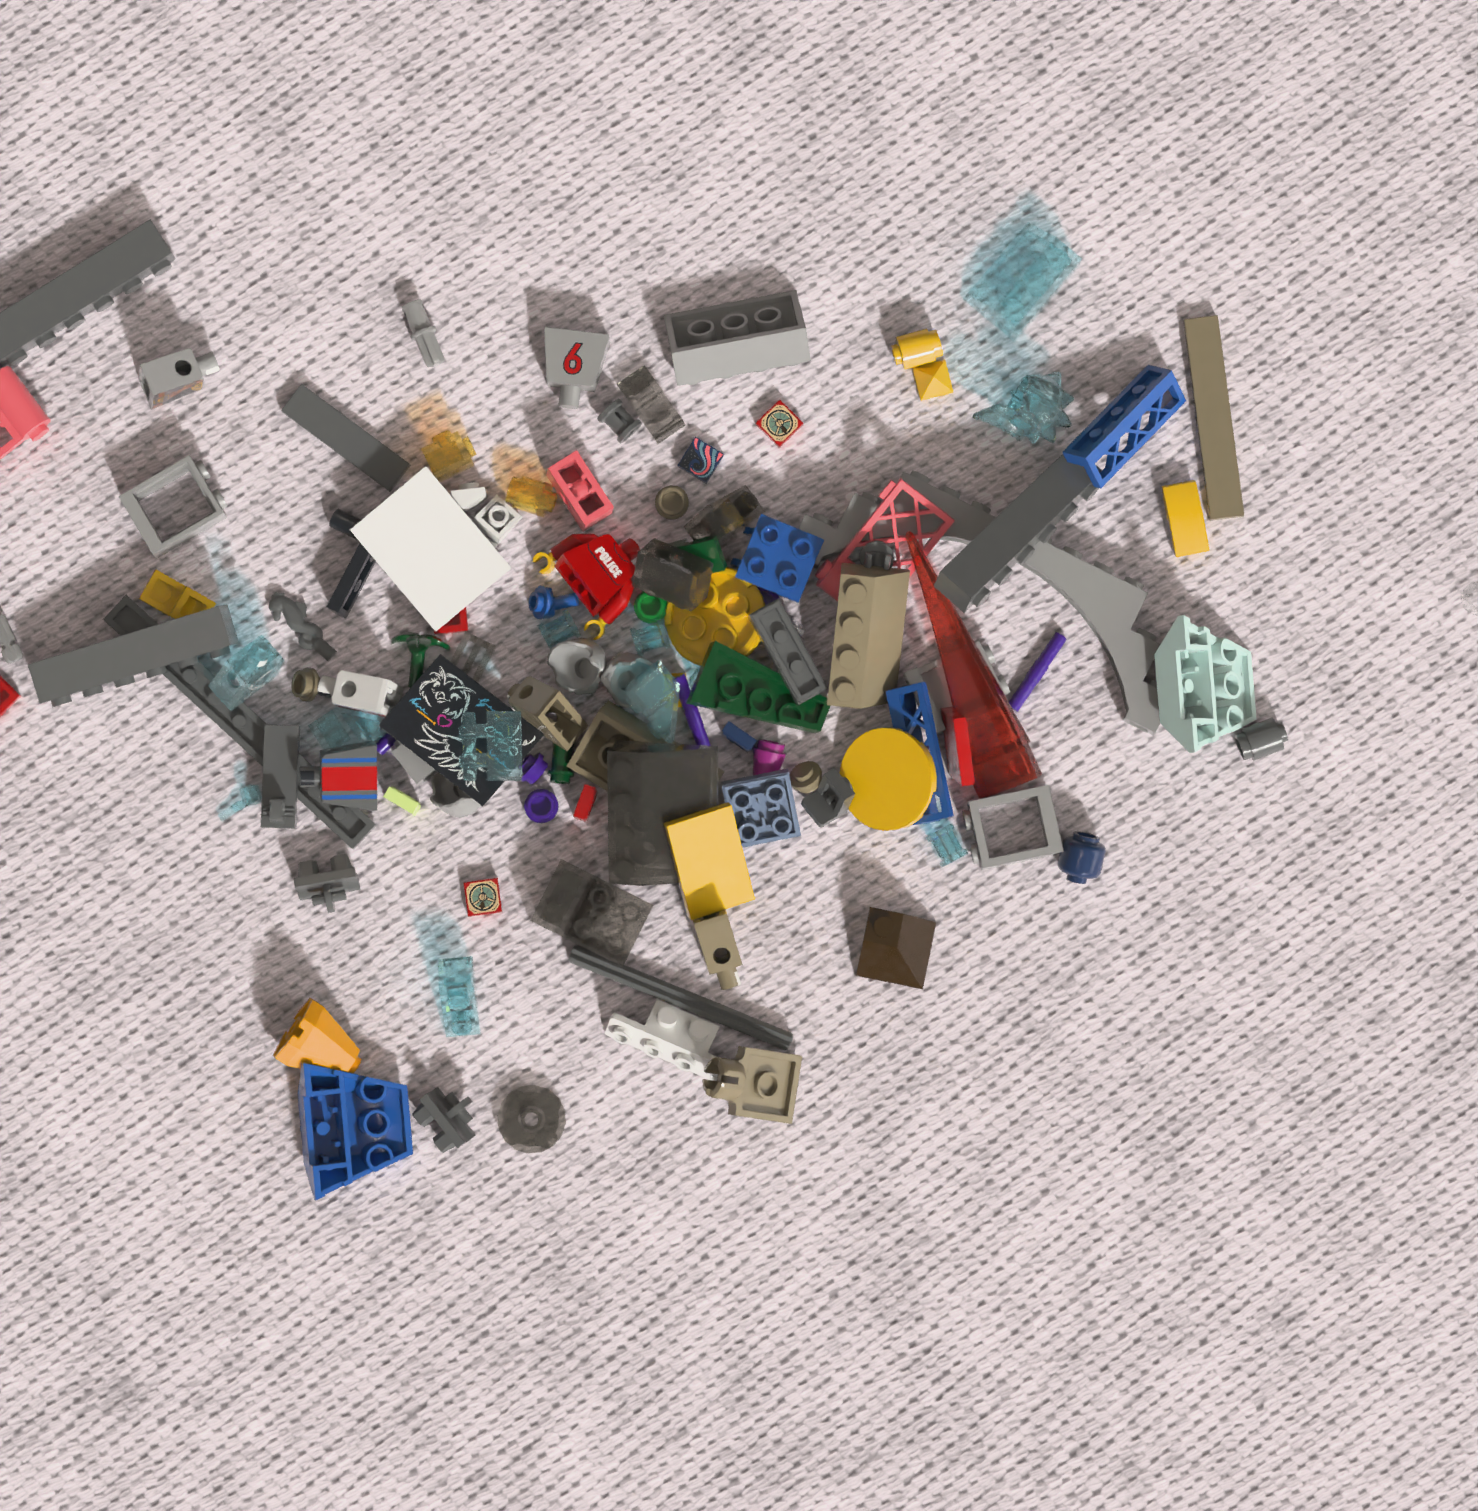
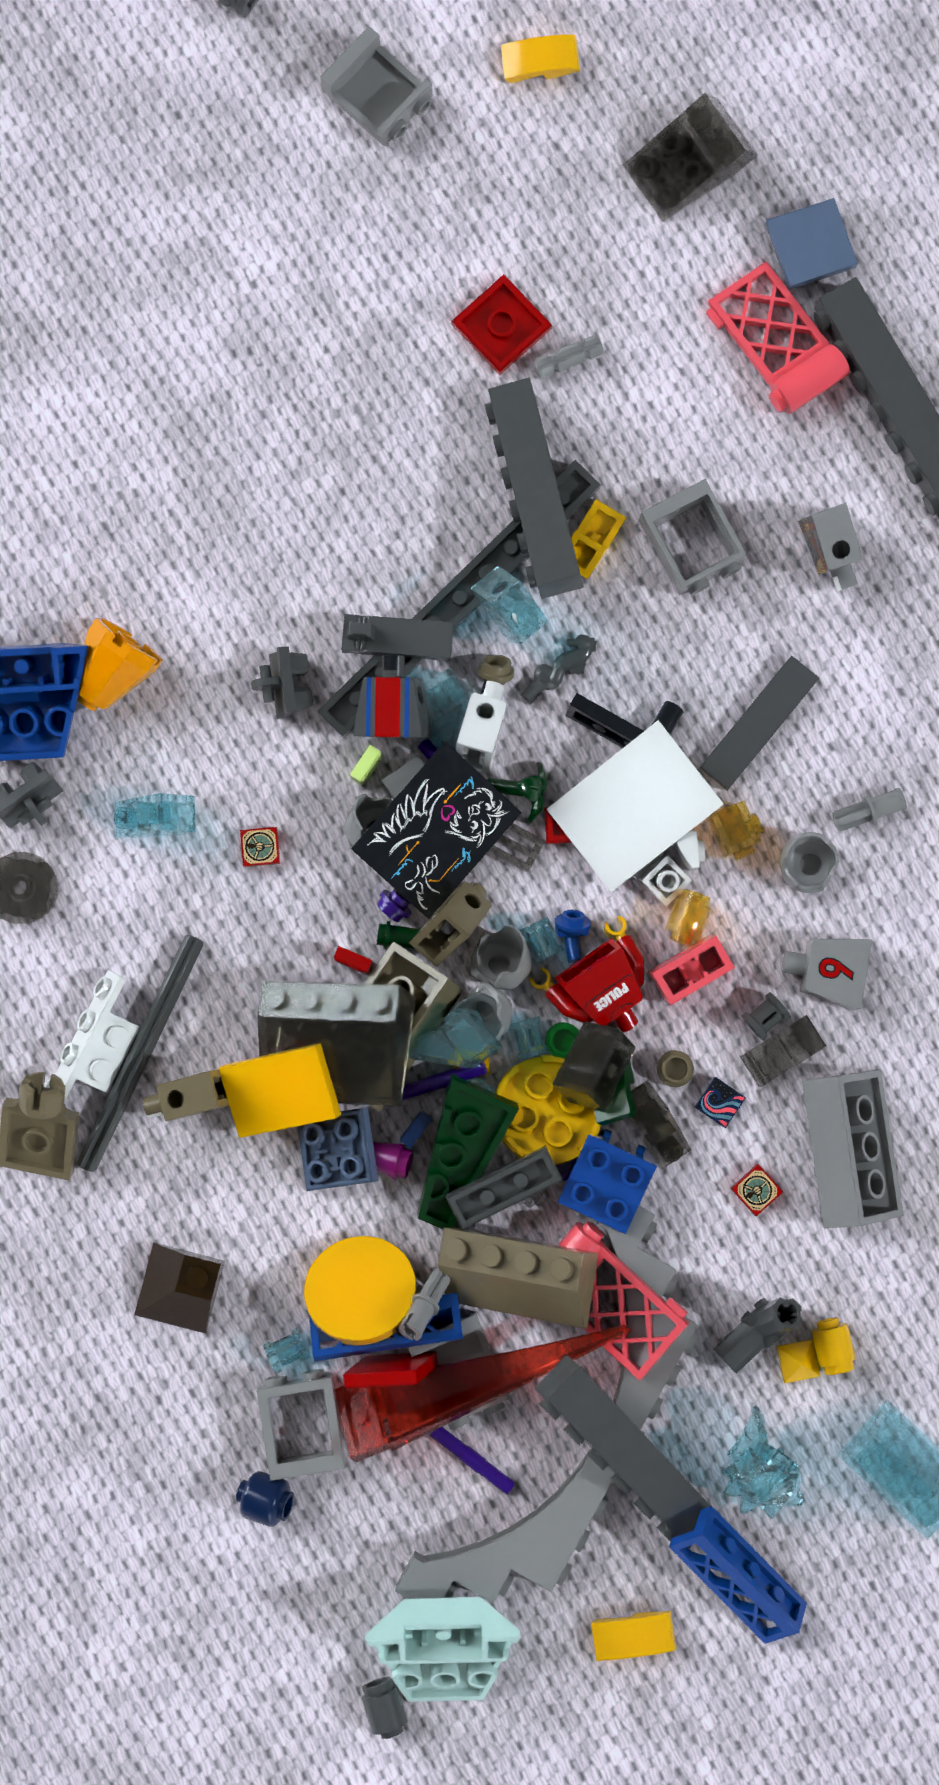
camera: 90 degrees right, 0 degrees up
clear light blue hand [218,785,262,821] -> none
clear light blue plate [459,711,522,781] -> none
dark purple plate [524,789,559,823] -> none
clear smoke slope [530,859,653,967] -> none
dark tan plate [789,761,822,794] -> none
dark grey bracket [801,768,855,828] -> none
dark grey plate [860,541,894,570] -> none
dark tan tile [1183,315,1244,521] -> none
none -> light grey axle [398,1270,450,1341]
none -> dark grey piece [714,1297,802,1374]
none -> light grey hair [779,832,839,893]

